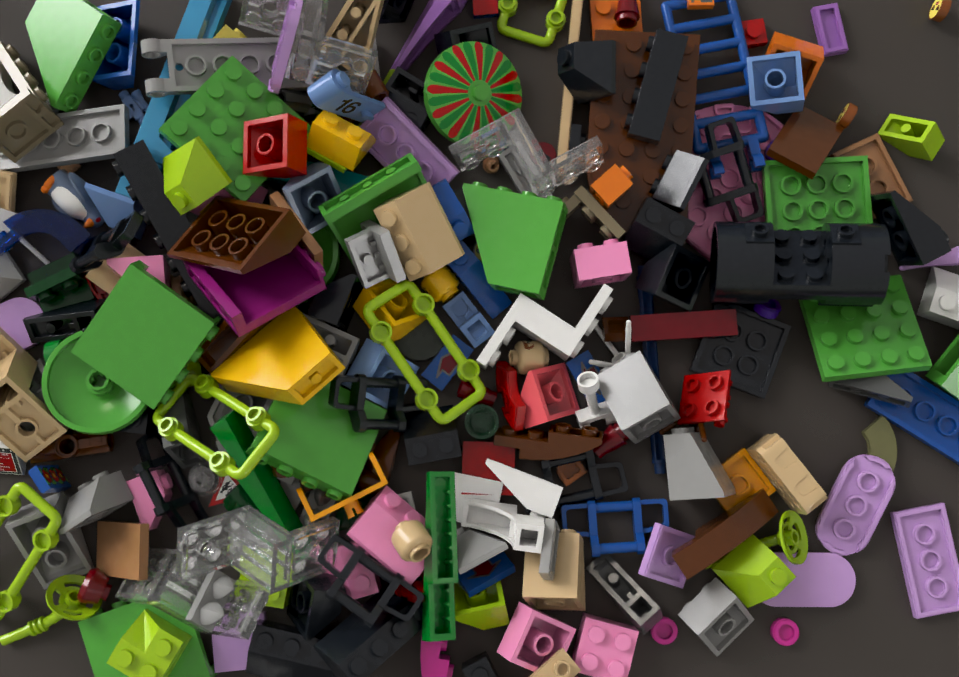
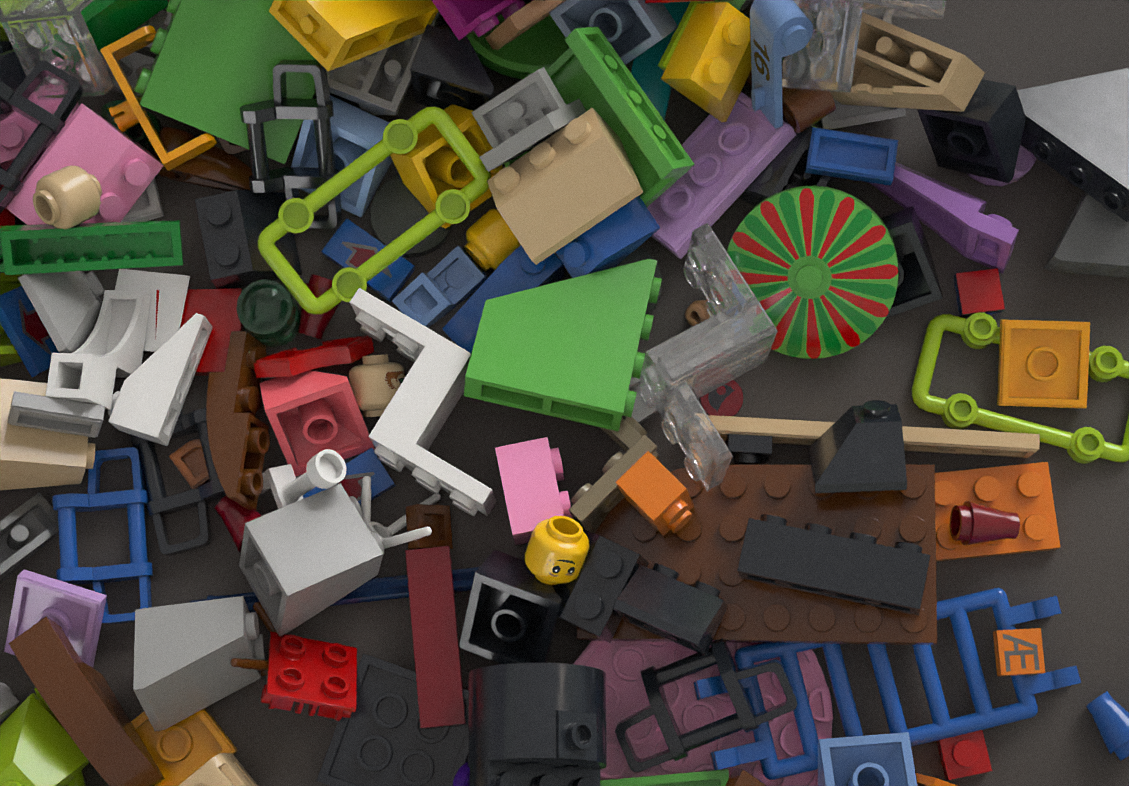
camera: 90 degrees right, 5 degrees down
none -> yellow head [525,516,590,585]
none -> blue tile [805,127,899,186]

